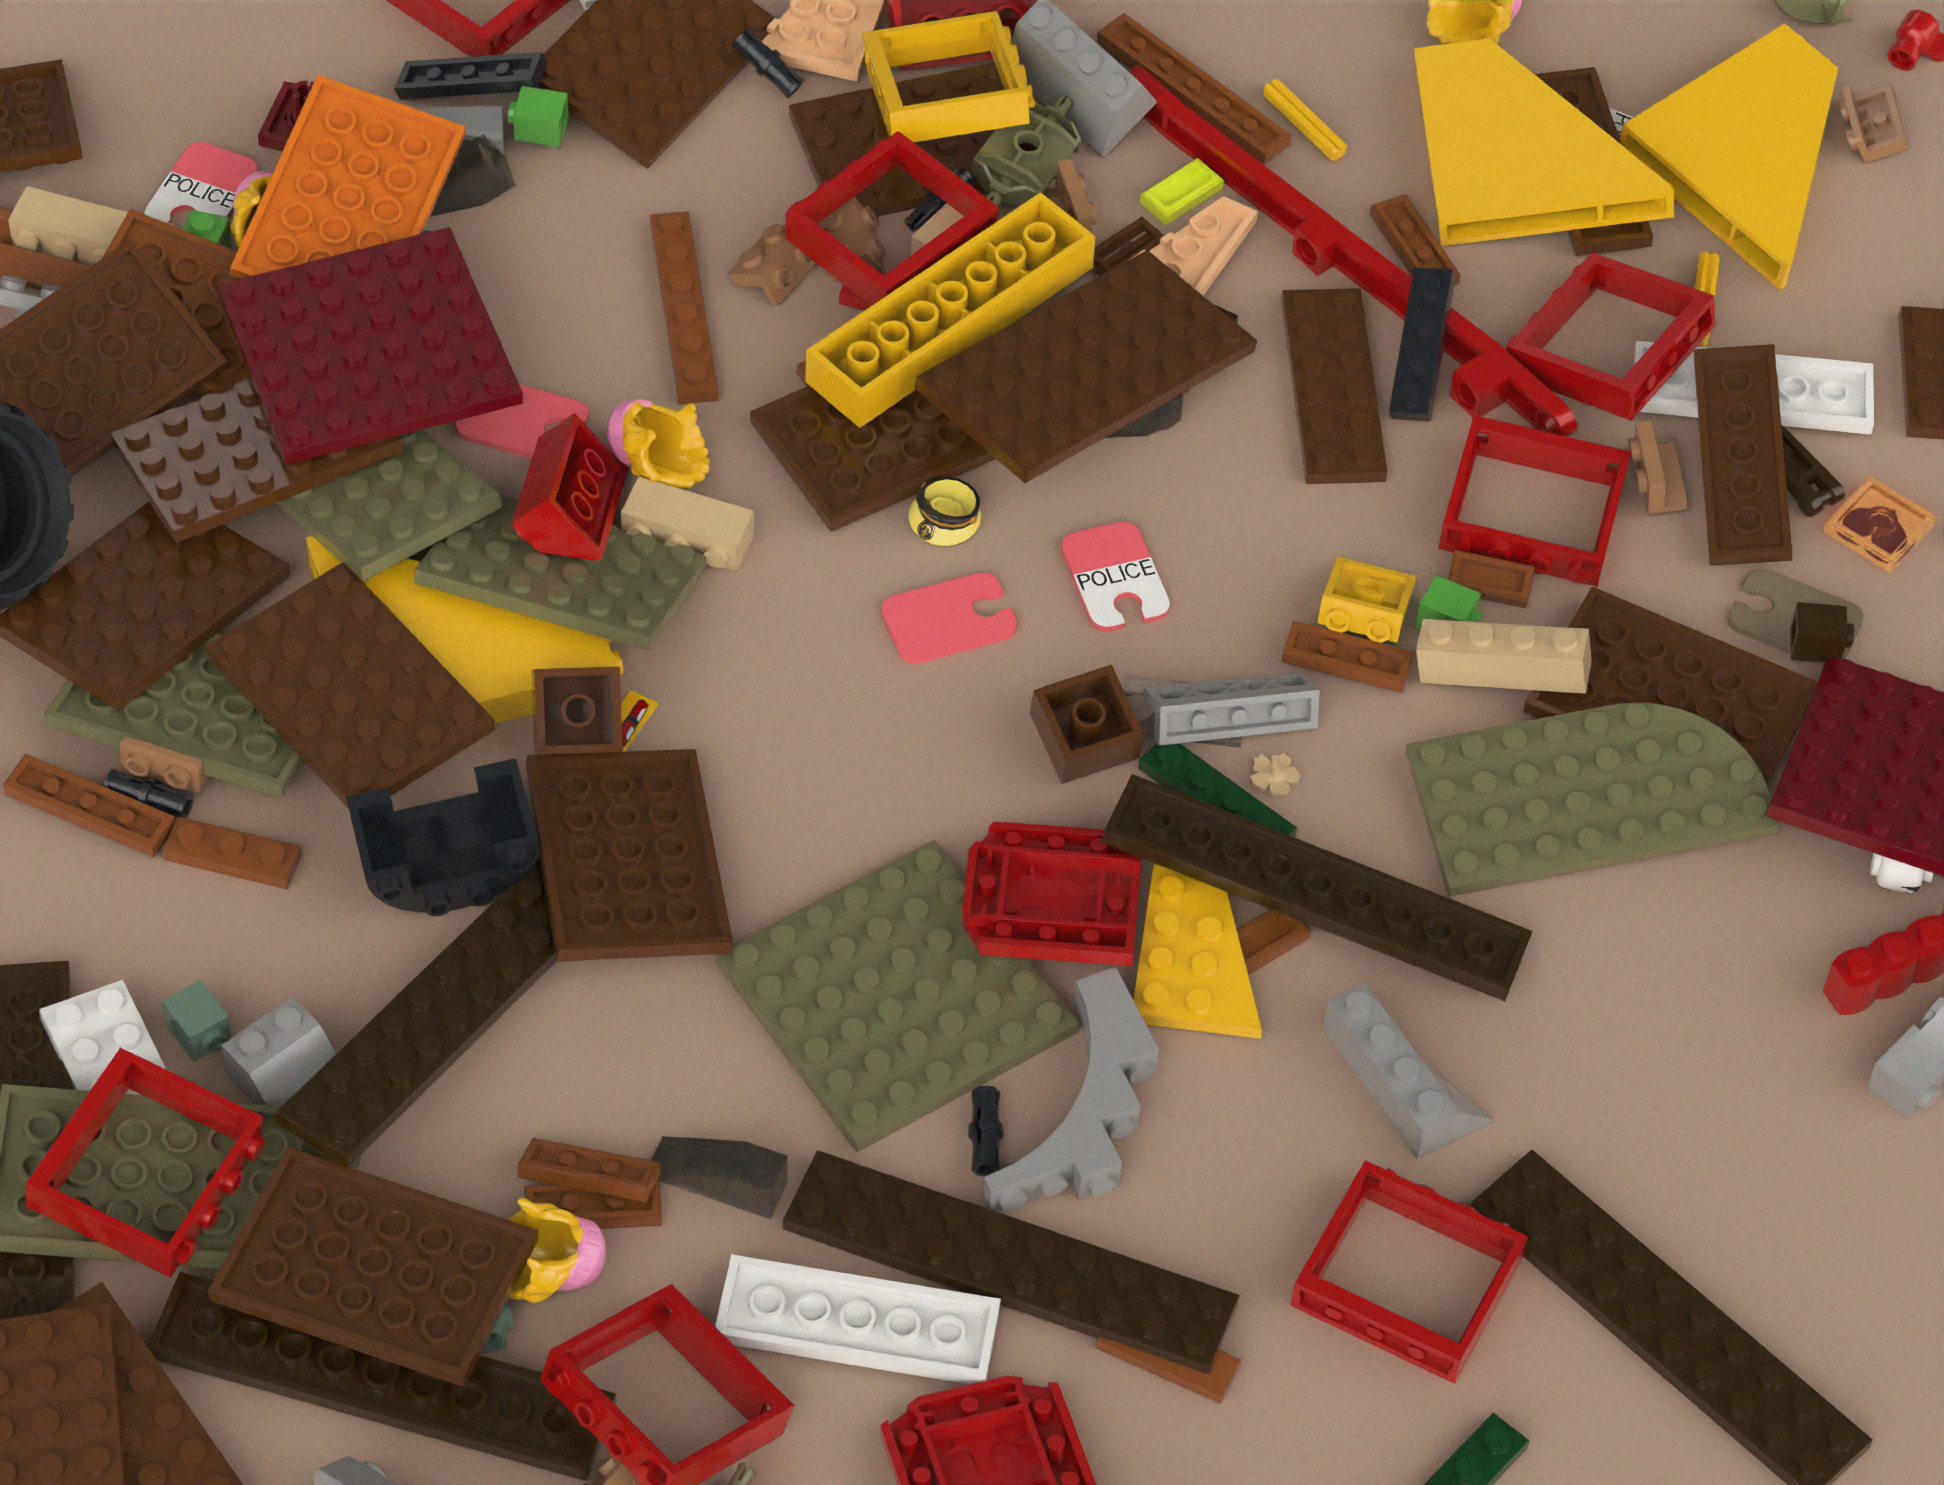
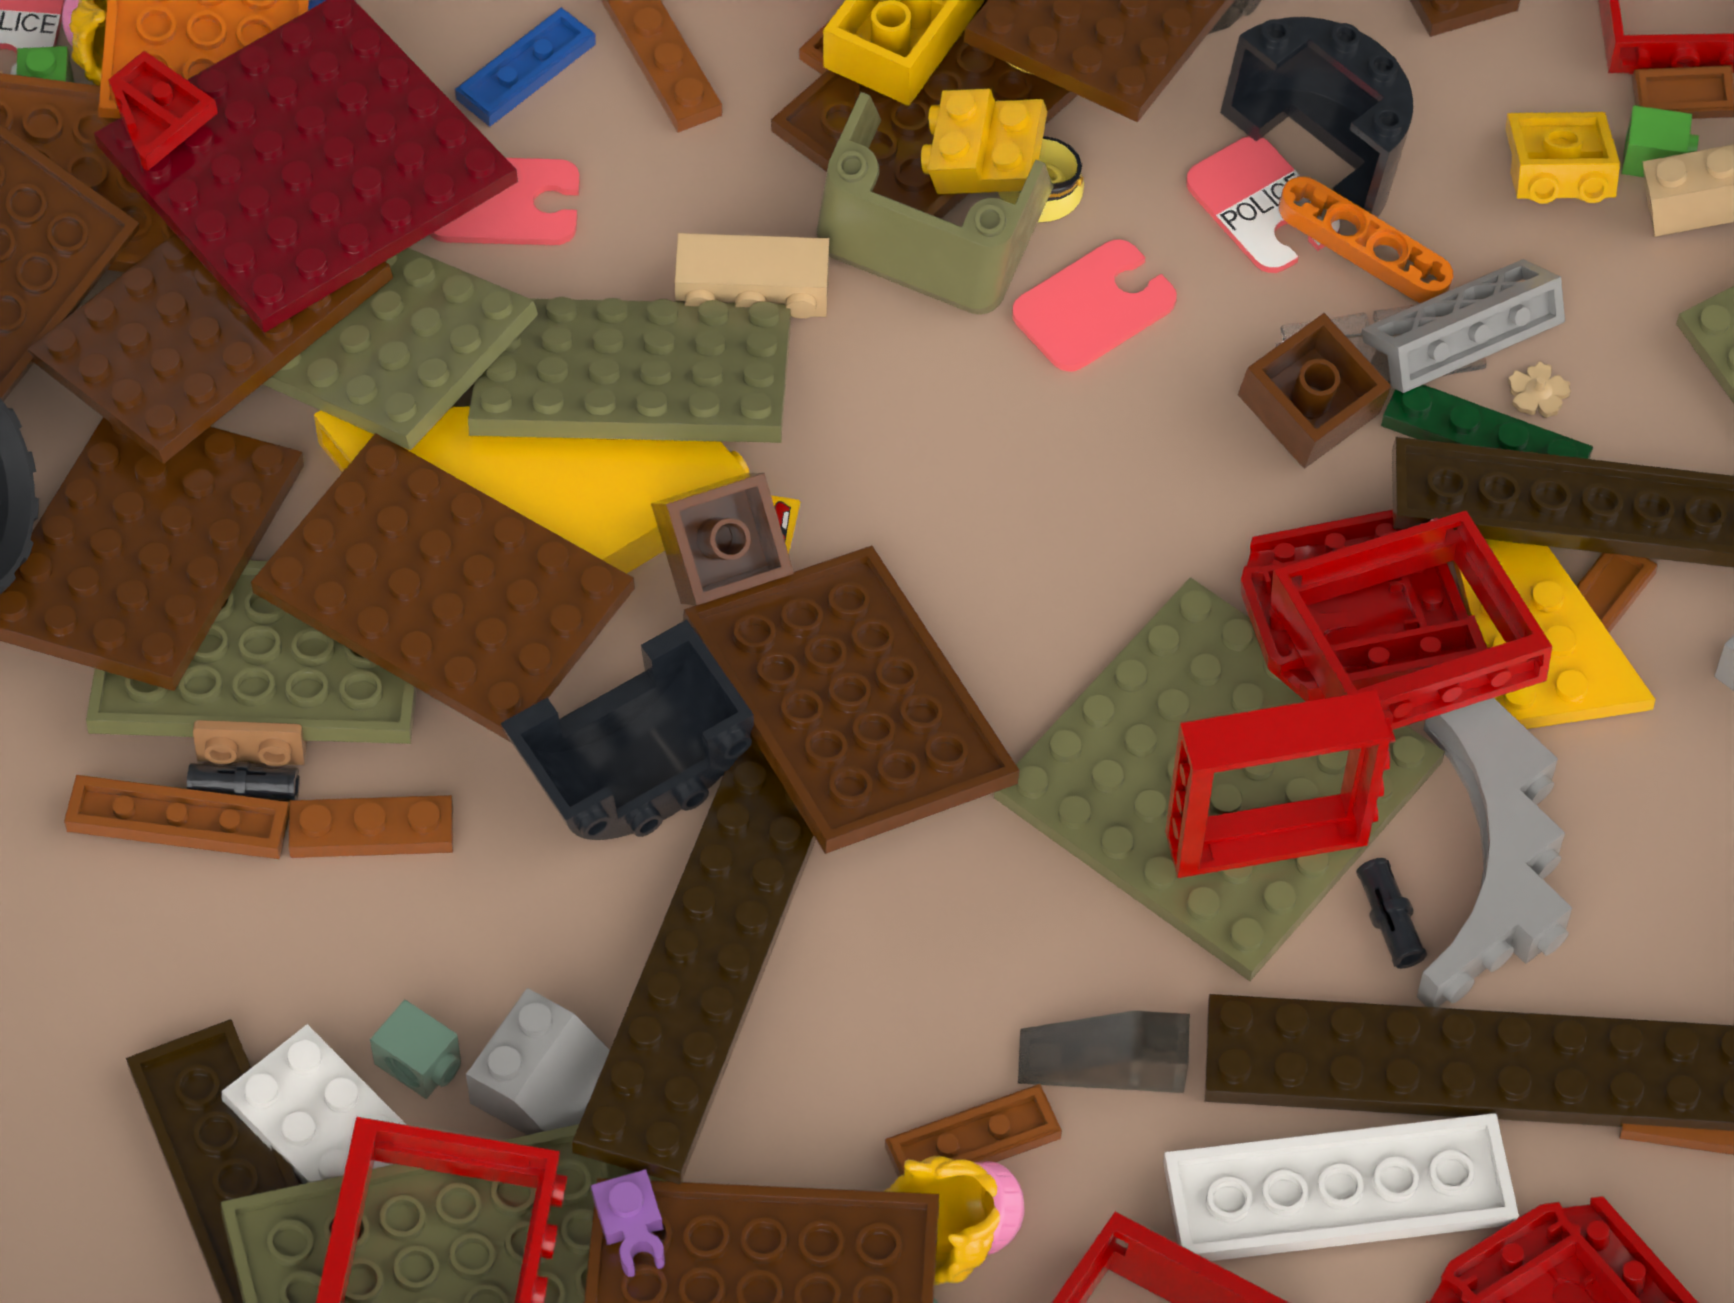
camera: 15 degrees left, 5 degrees up
red slope [511,413,628,561] -> none
dark orange tile [518,1138,661,1202] -> none
yellow hair [607,399,710,490] -> none
dark orange plate [1281,621,1414,693] -> none
none -> red wing [108,50,218,171]
none -> blue tile [455,7,596,127]
none -> medium lavender plate [591,1170,665,1277]
none -> olive windscreen [817,92,1053,314]
none -> yellow plate [921,89,1047,194]
none -> red window [1165,690,1396,878]
none -> black cylinder [1220,17,1413,218]
none -> red window [1270,510,1553,730]
none -> orange beam [1278,177,1453,303]

